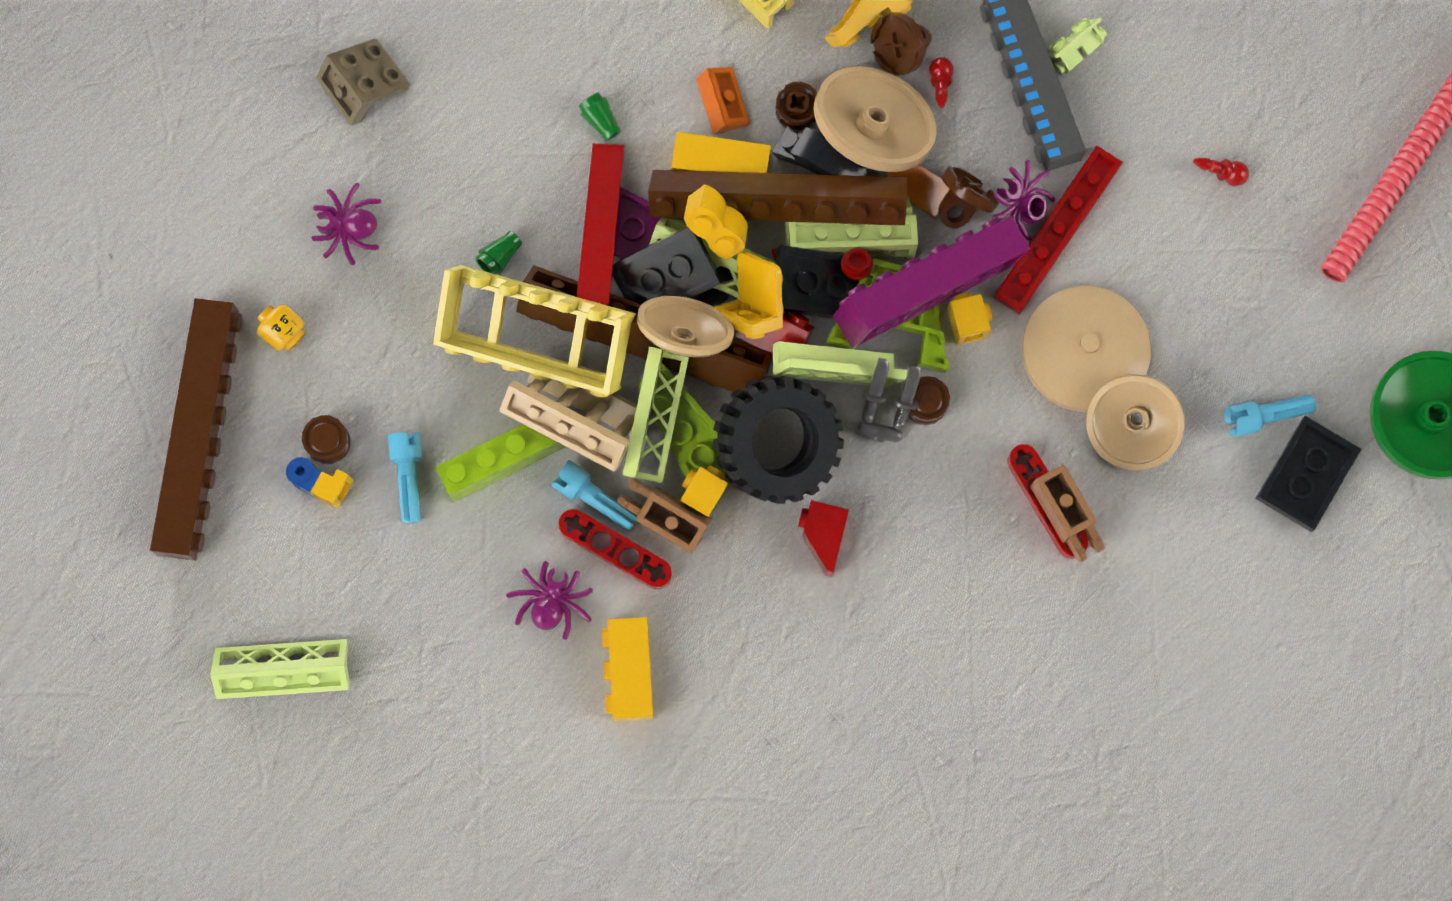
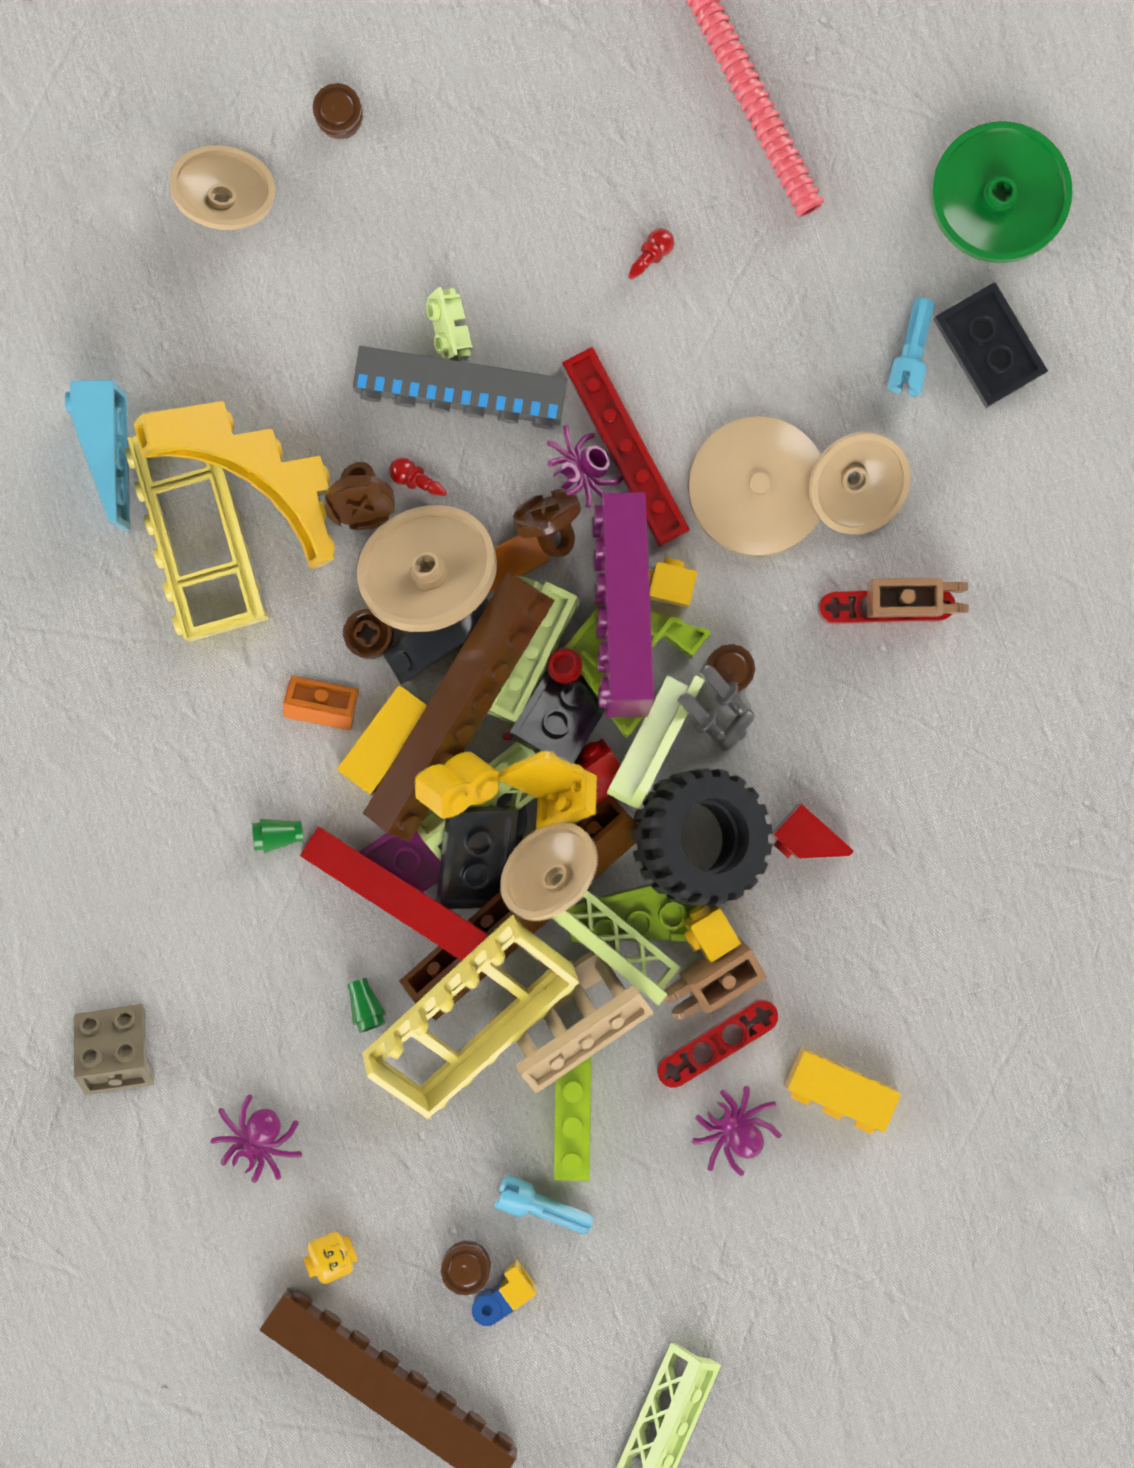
camera: 55 degrees left, 10 degrees up
medium azure piece [551,460,637,530] -> none

